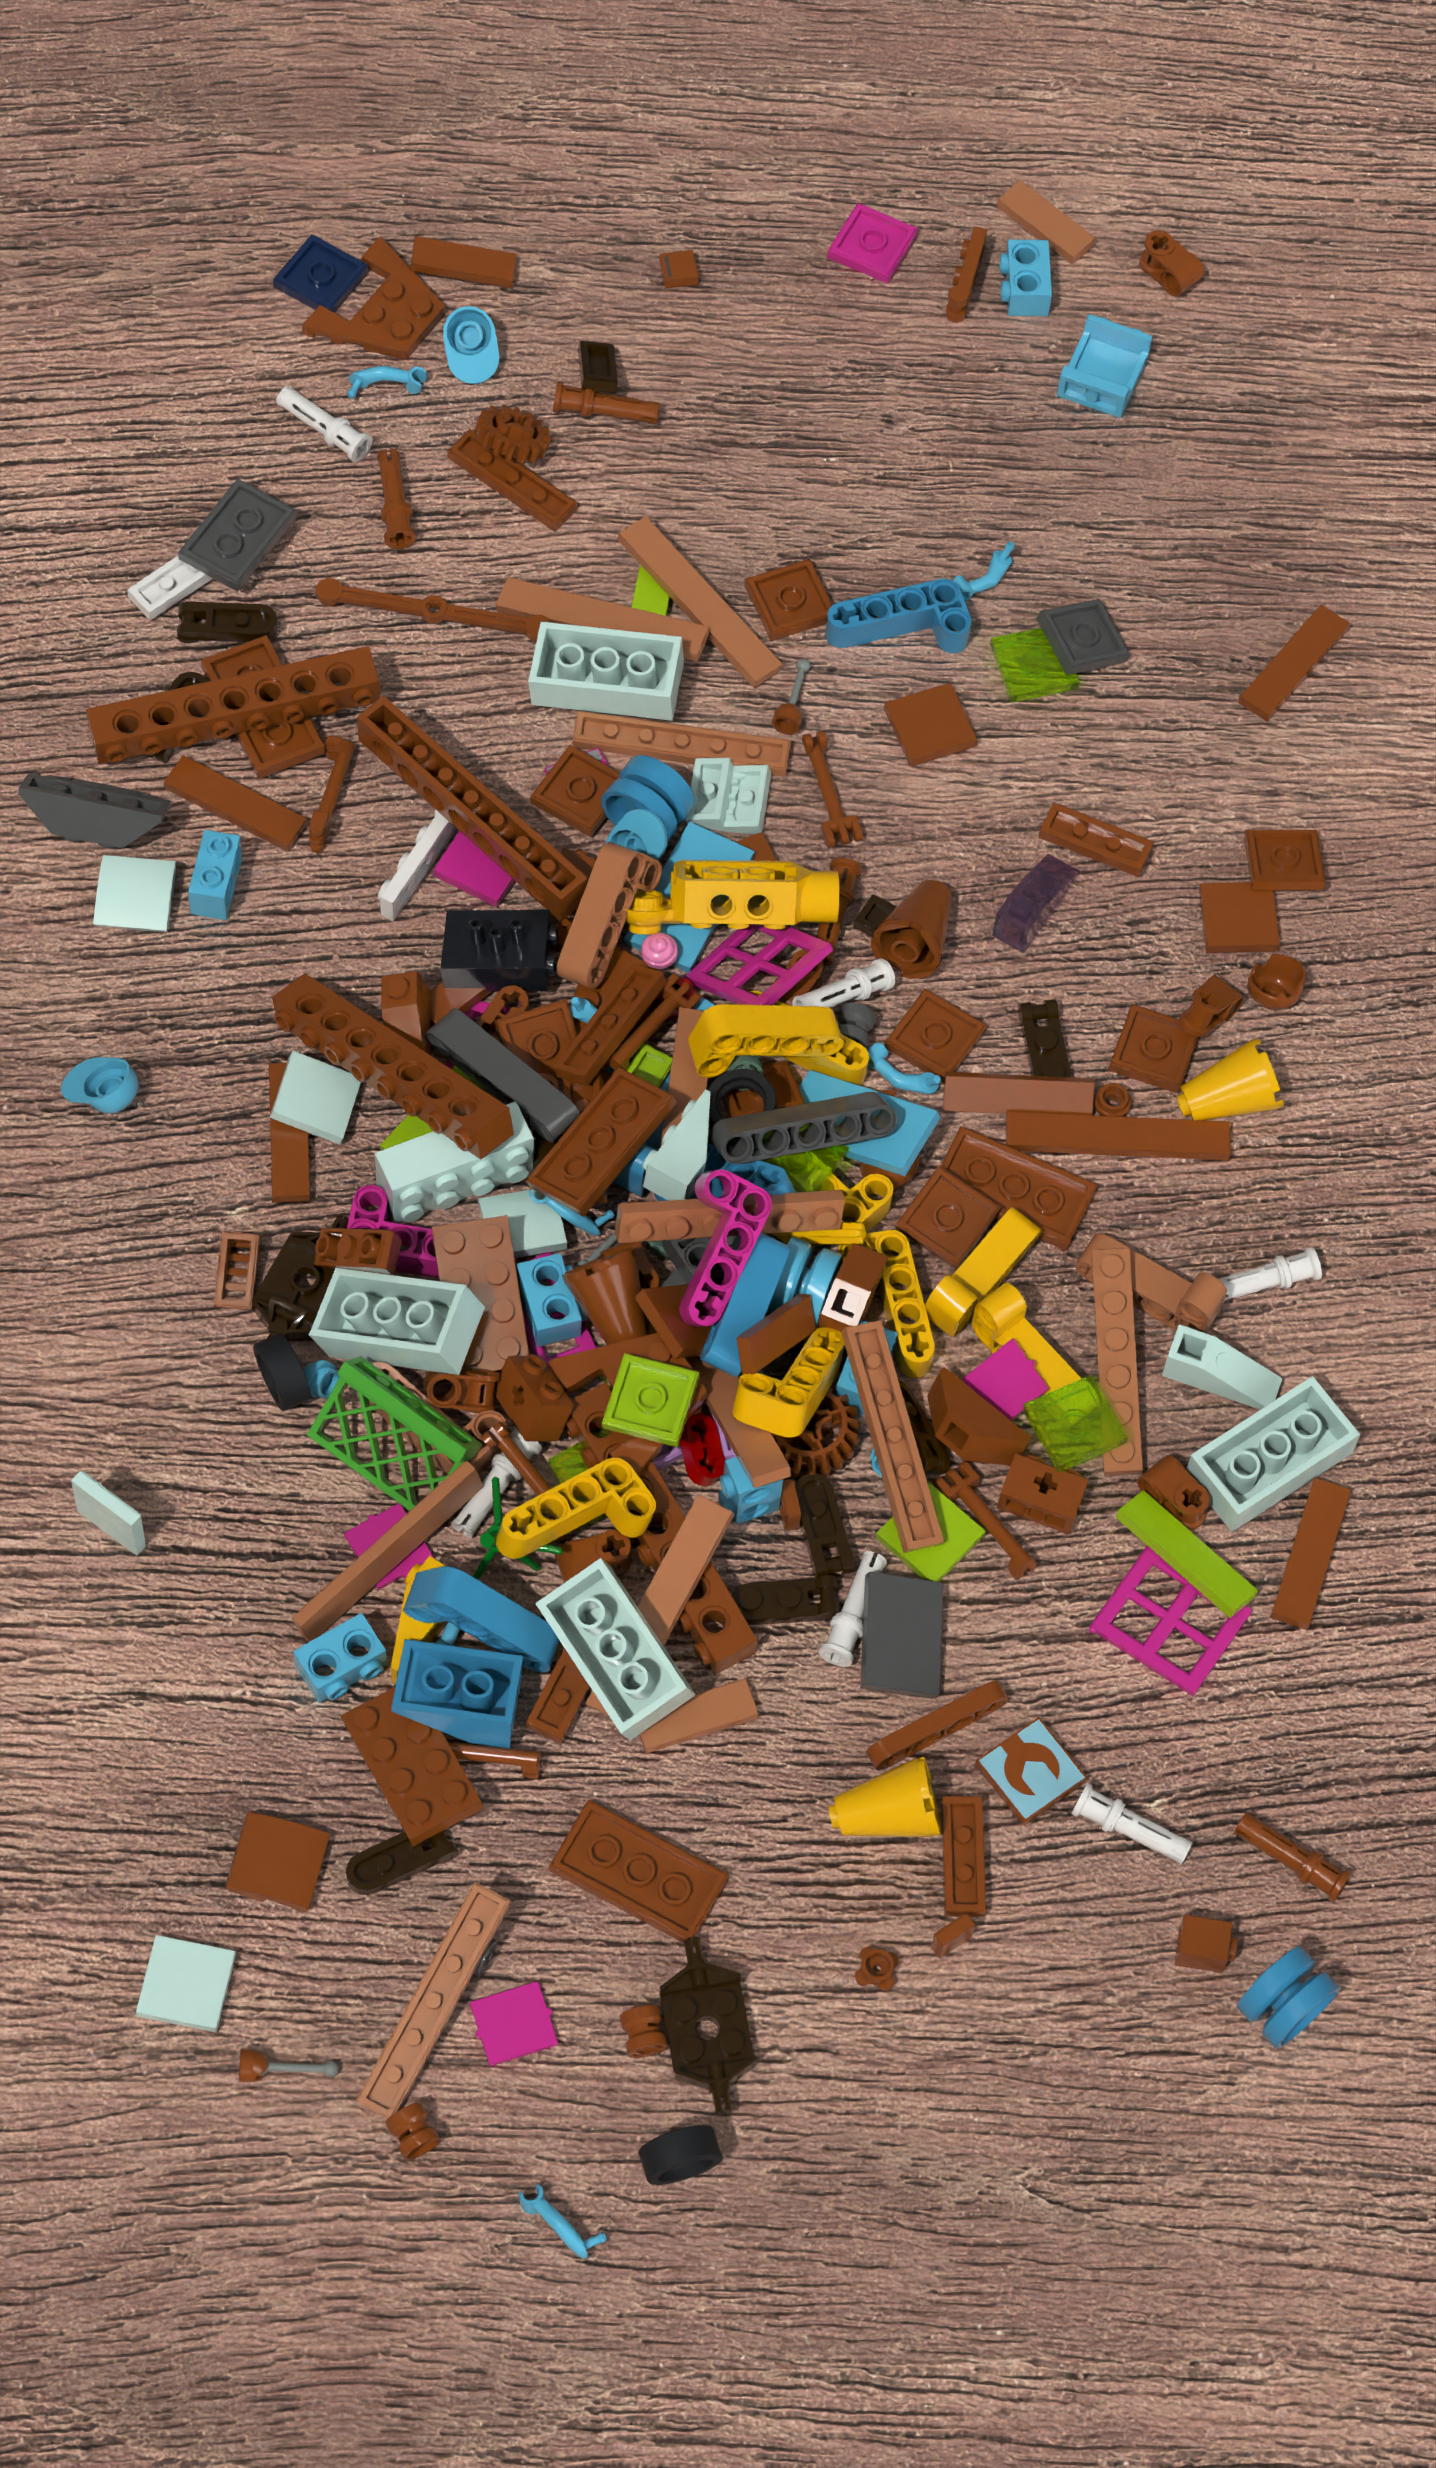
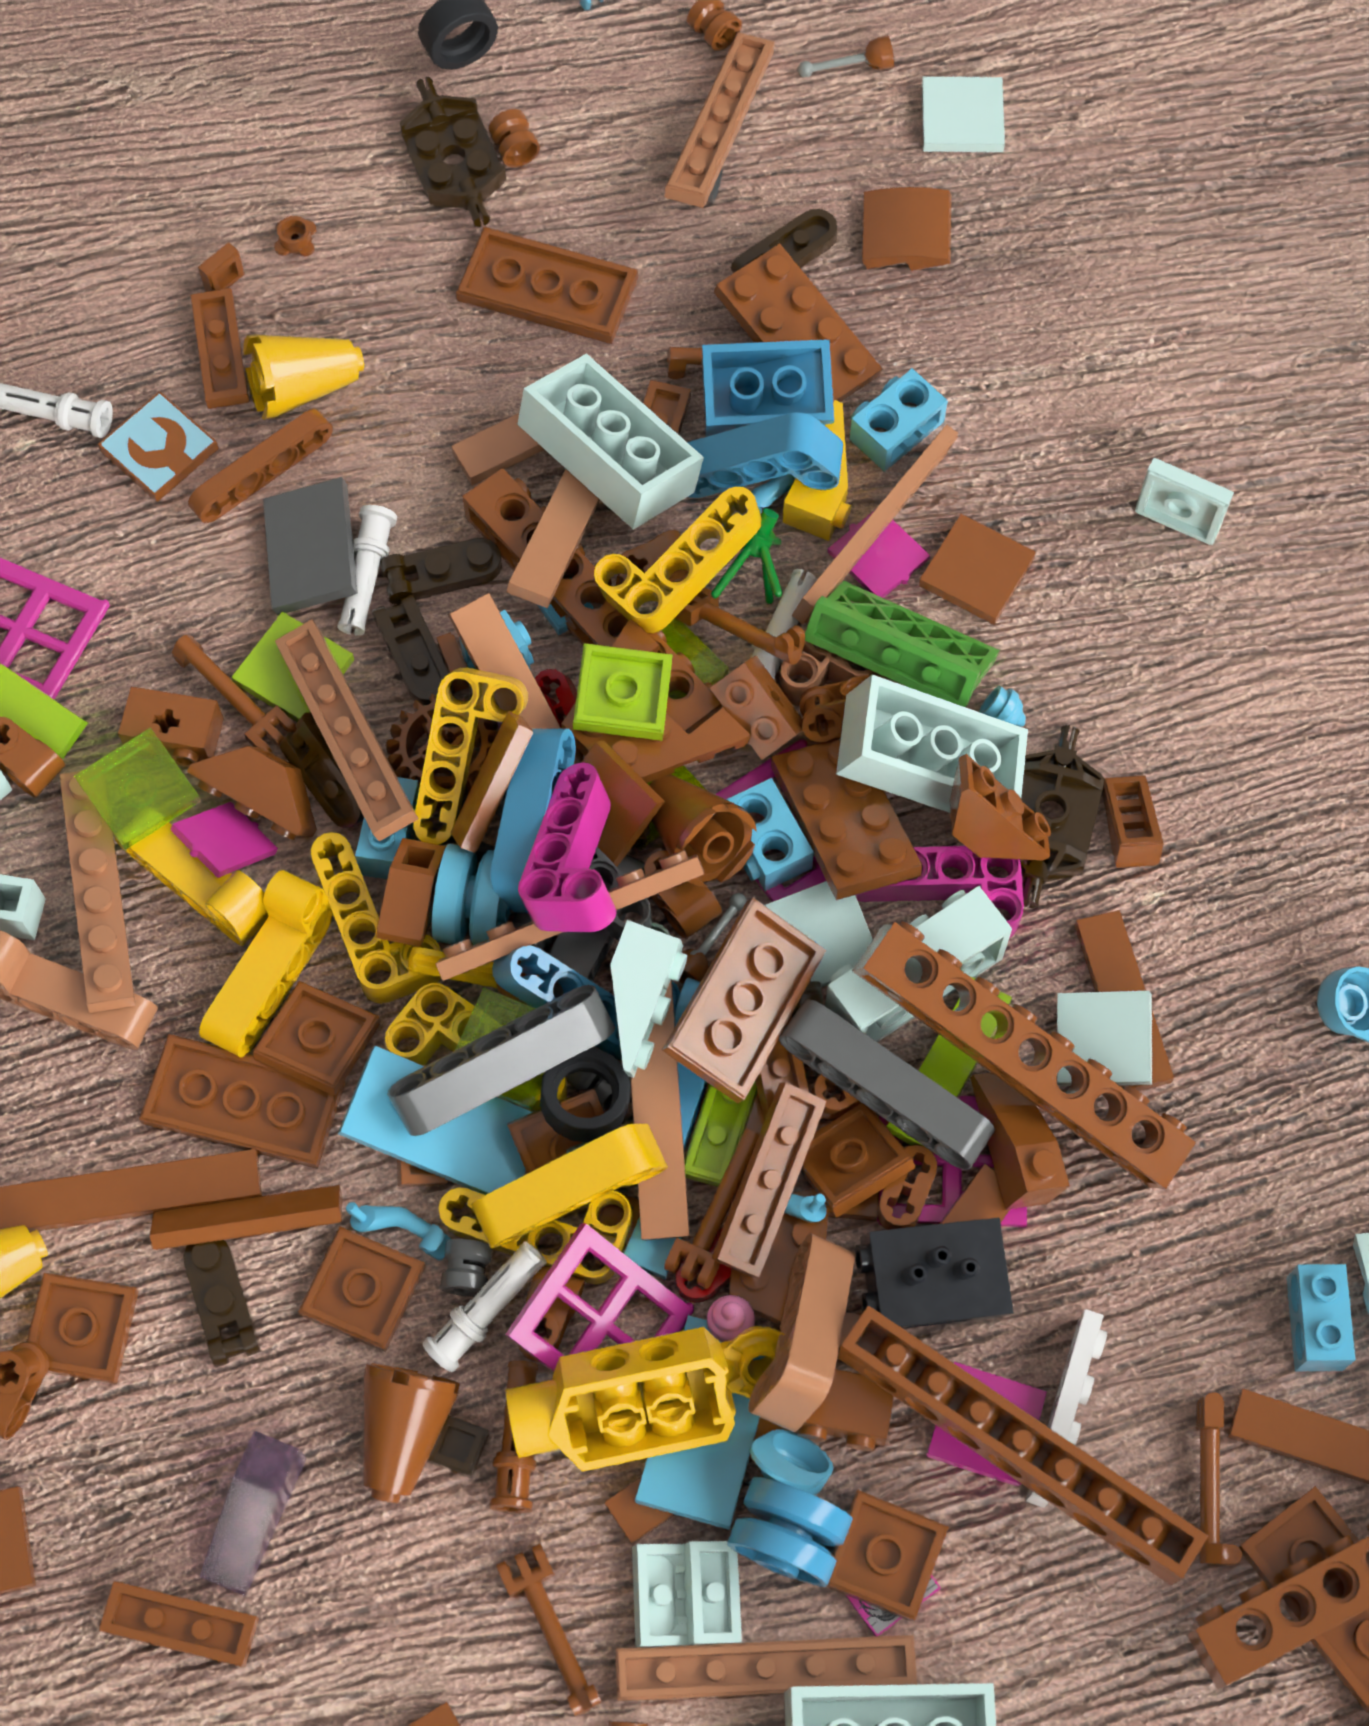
camera: 175 degrees right, 5 degrees up
black tyre [253,1333,311,1411] -> none
dark pink piece [470,1981,558,2067] -> none
dark orange plate [1094,1083,1131,1117] -> none
none -> dark orange tile [919,514,1036,625]

